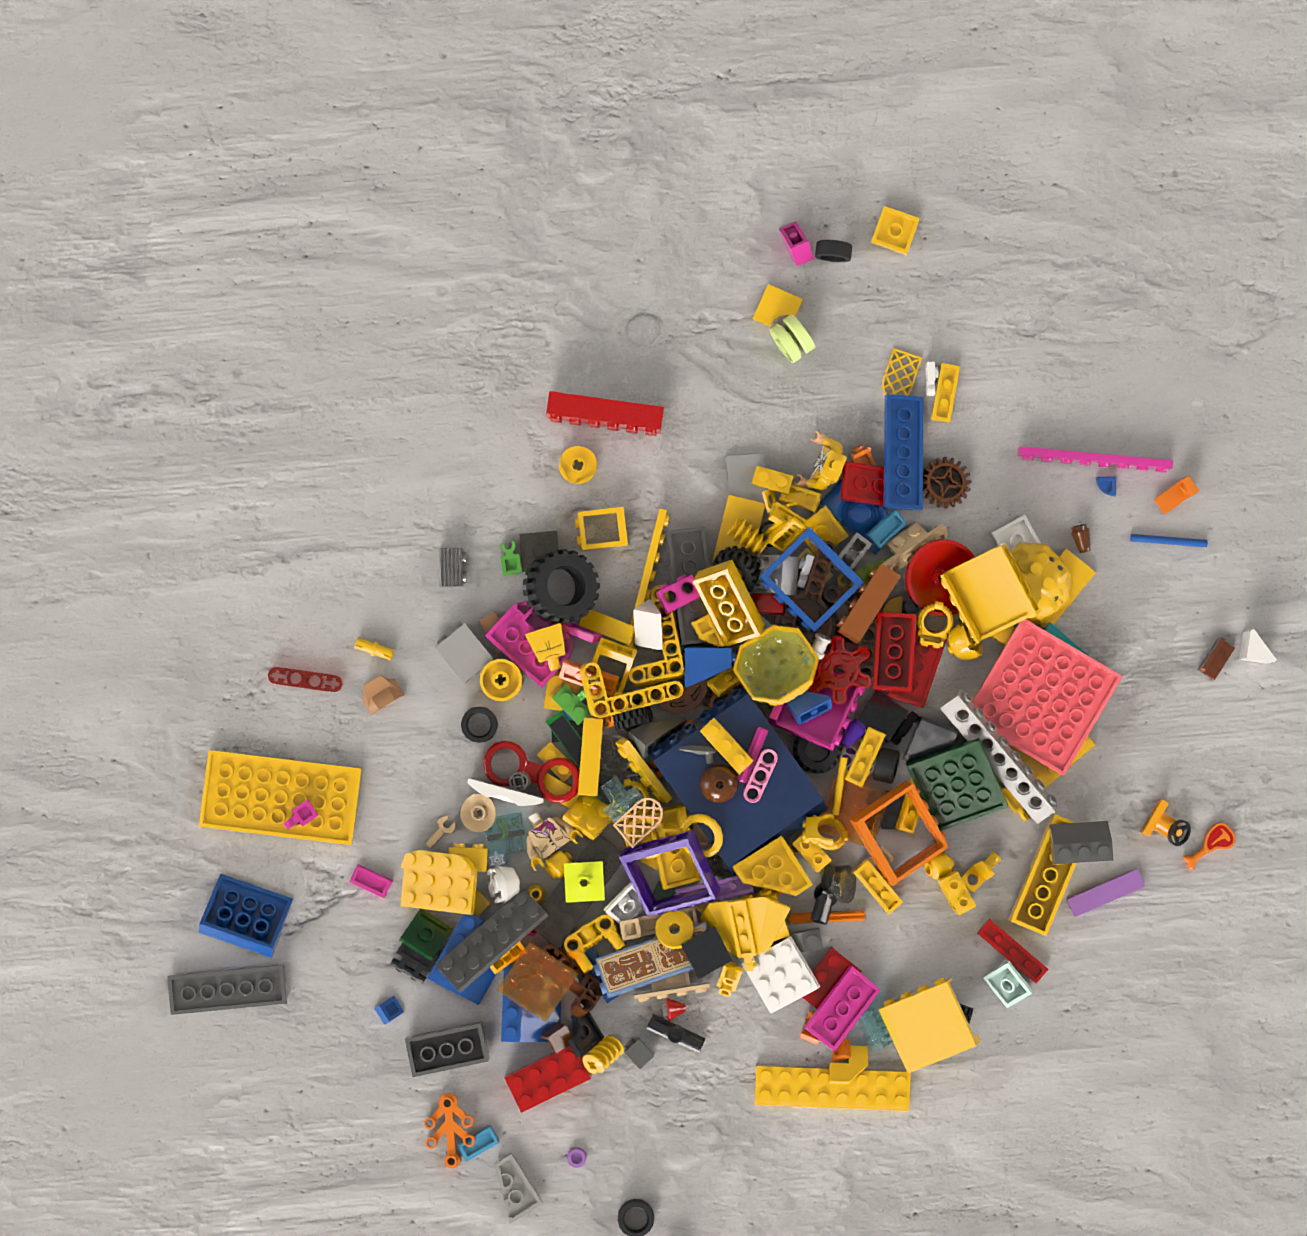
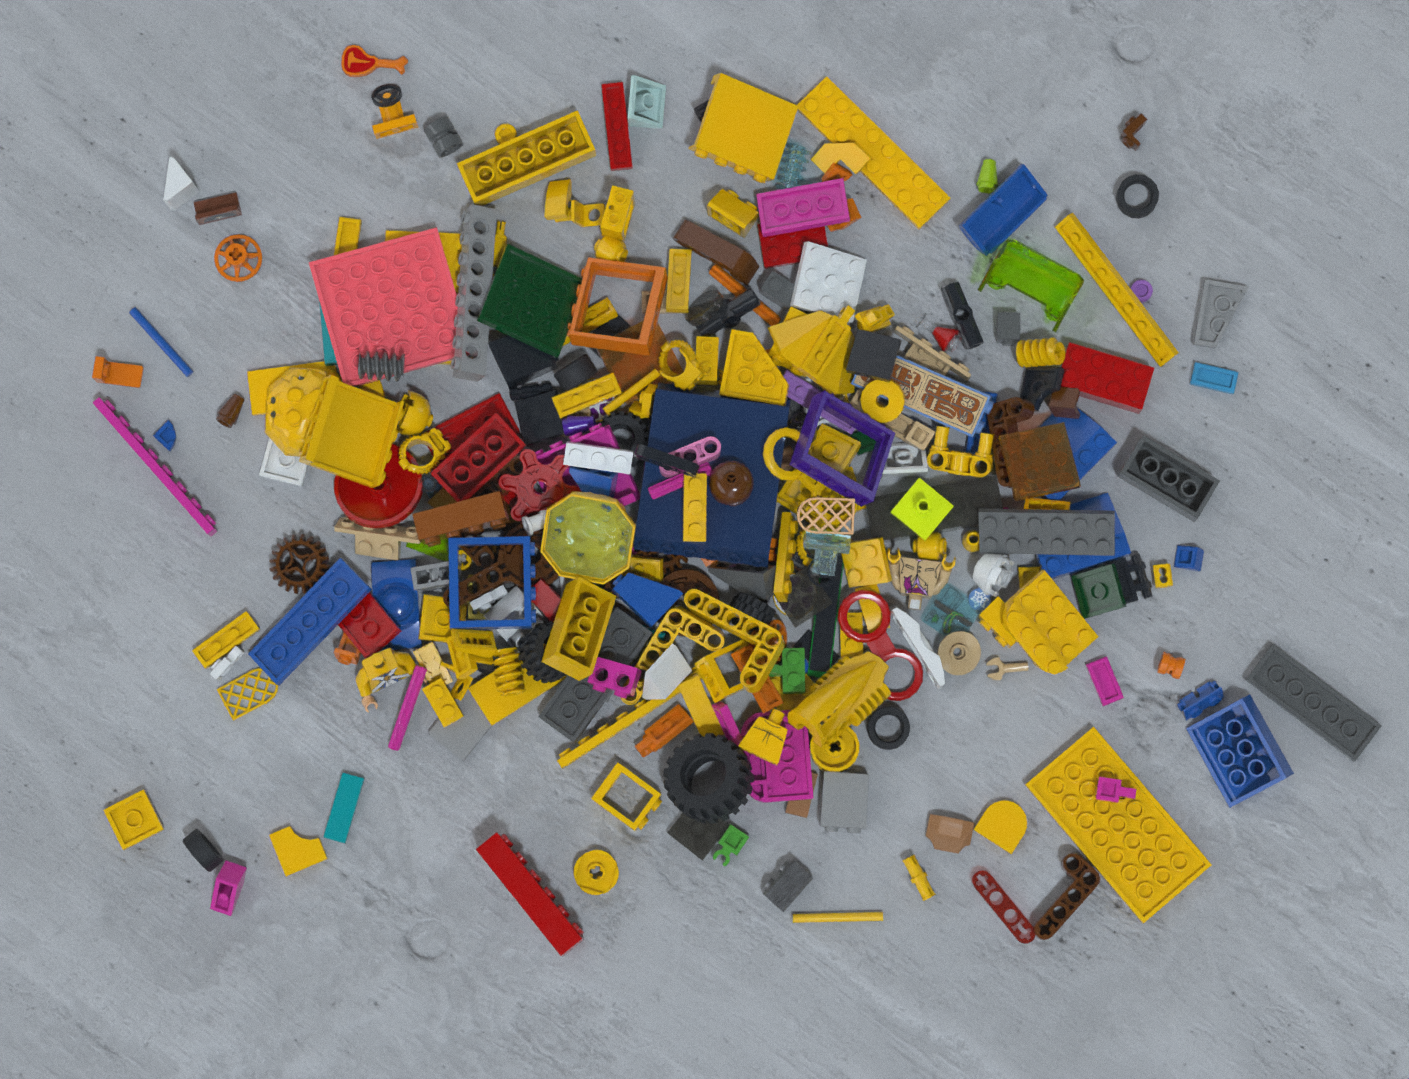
camera: 130 degrees left, 5 degrees down
orange plant [424,1093,476,1169] -> none
dark grey wheel [509,771,531,791] -> none
yellow tile [578,718,603,797] -> none
dark grey bar [679,745,716,764] -> none
yellow tile [691,614,725,647] -> none
yellowish green wheel [769,314,815,364] -> none
dark azure tile [866,509,907,549] -> none
dark grey slope [1049,821,1114,864] -> none
medium lavender tile [1066,869,1145,917] -> none
none -> orange wheel [214,234,262,282]
none -> teal tile [323,773,365,844]
none -> yellow tile [334,217,362,255]
none -> dark grey piece [358,351,405,382]
none -> dark pink axle [388,665,427,751]
none -> dark grey wheel [424,116,463,158]
none -> yellow tile [495,124,517,144]
none -> yellow slope [544,179,572,220]
none -> white plate [563,441,633,474]
none -> yellow bracket [629,384,658,418]
none -> black beam [634,444,700,477]
none -> orange hinge [635,704,694,758]
none -> reddish brown beam [673,220,760,285]
none -> yellow slope [707,189,759,238]
none -> yellow connector [788,651,891,749]
none -> yellow bar [793,912,883,923]
none -> blue container [959,164,1048,256]
none -> yellow tile [973,800,1027,854]
none -> lime cone [976,159,998,194]
none -> clear neon green windscreen [978,239,1084,332]
none -> reddish brown beam [1033,853,1100,940]
none -> yellow plate [1055,213,1179,367]
none -> yellow piece [1153,563,1173,589]
none -> orange wheel [1157,652,1186,680]
none -> blue hinge [1177,681,1224,721]

